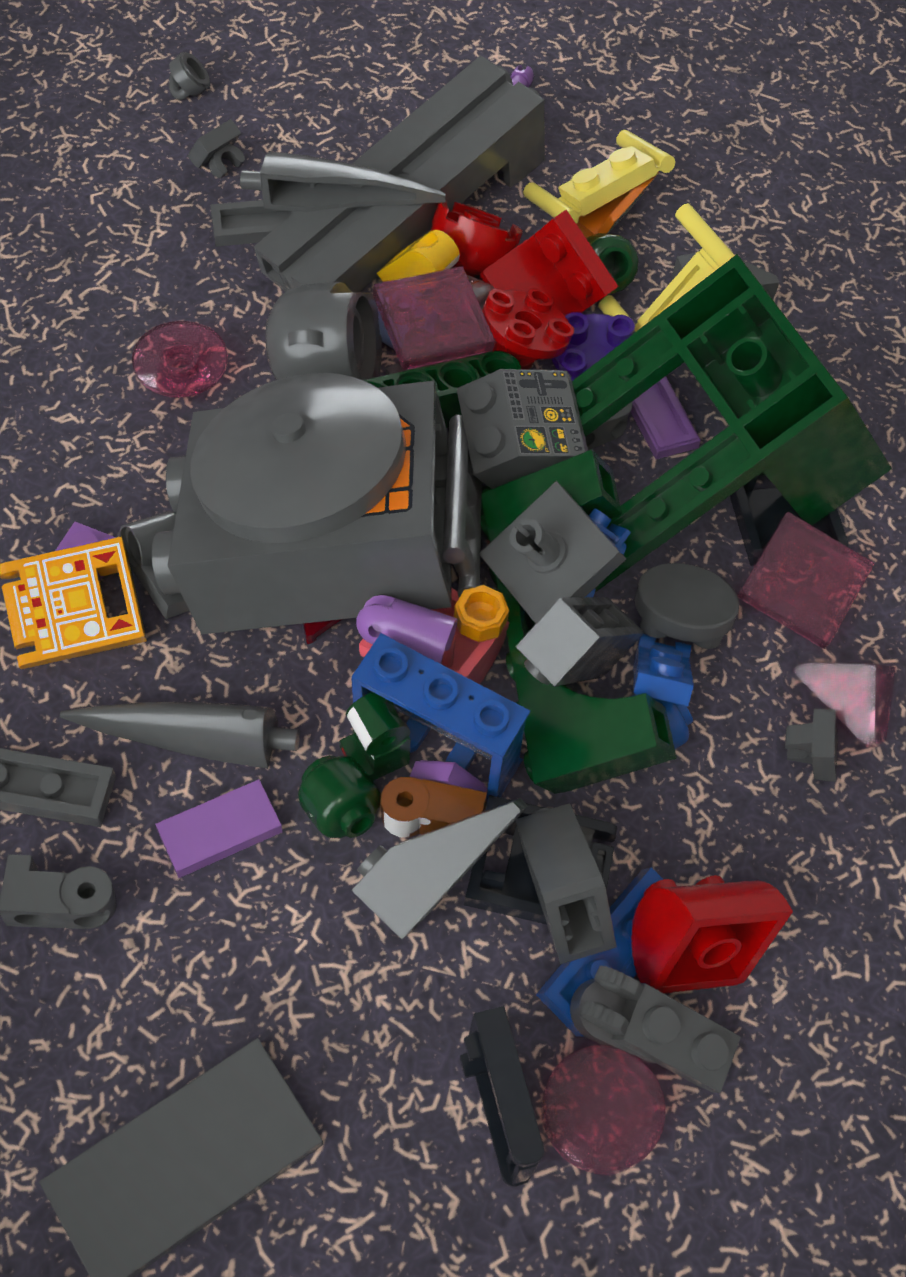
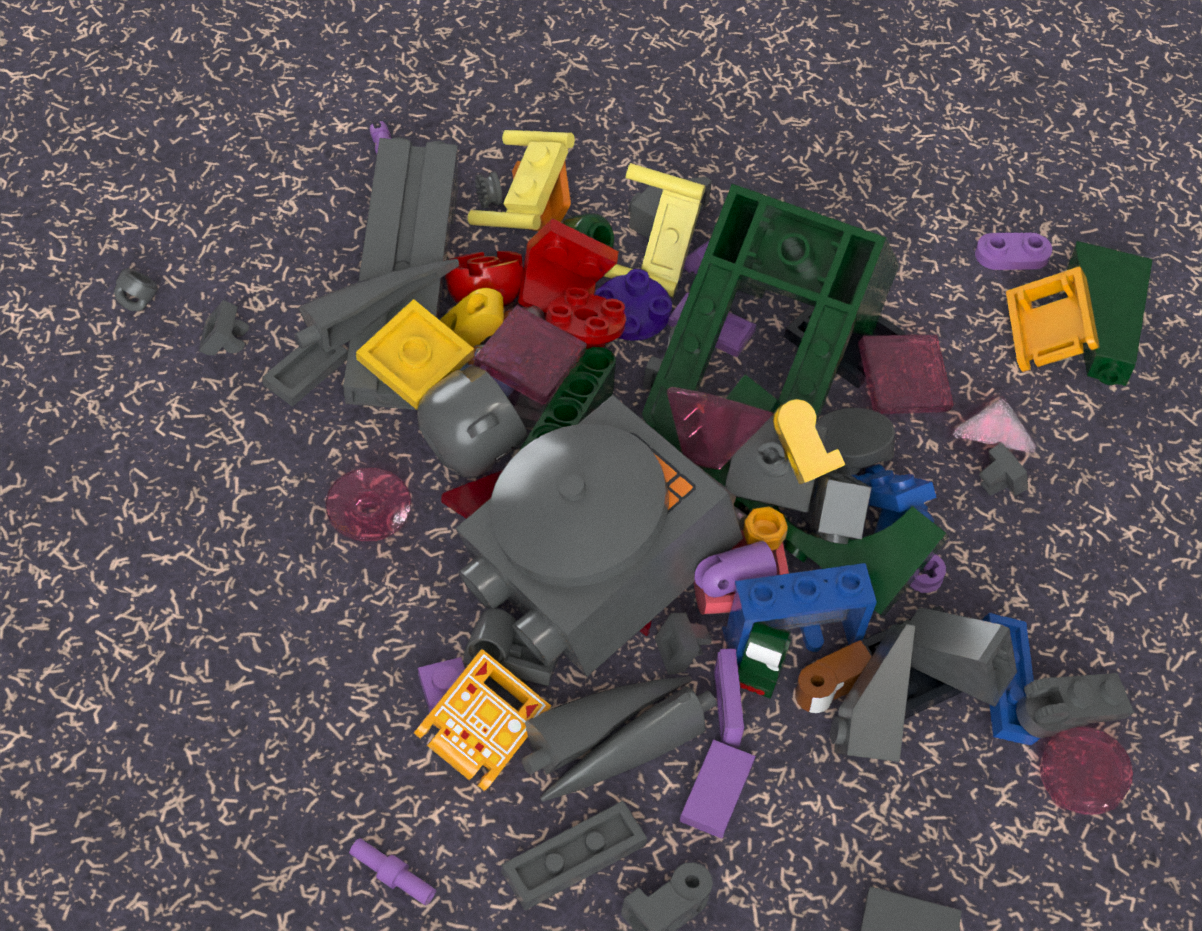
camera: 40 degrees left, 5 degrees down
dark green head [298,755,381,838] -> none
medium lavender tile [410,760,487,792] -> none
dark grey slope [457,369,588,489] -> none
black container [460,1006,544,1187] -> none
red brick [631,875,793,993] -> none
none -> yellow plate [356,299,474,410]
none -> dark grey bush [475,172,503,209]
none -> dark grey piece [522,677,693,775]
none -> dark grey tile [655,612,712,675]
none -> clear pink slope [667,386,774,470]
none -> medium lavender tile [714,649,744,748]
none -> yellow leg [773,399,845,484]
none -> medium lavender bush [910,554,946,593]

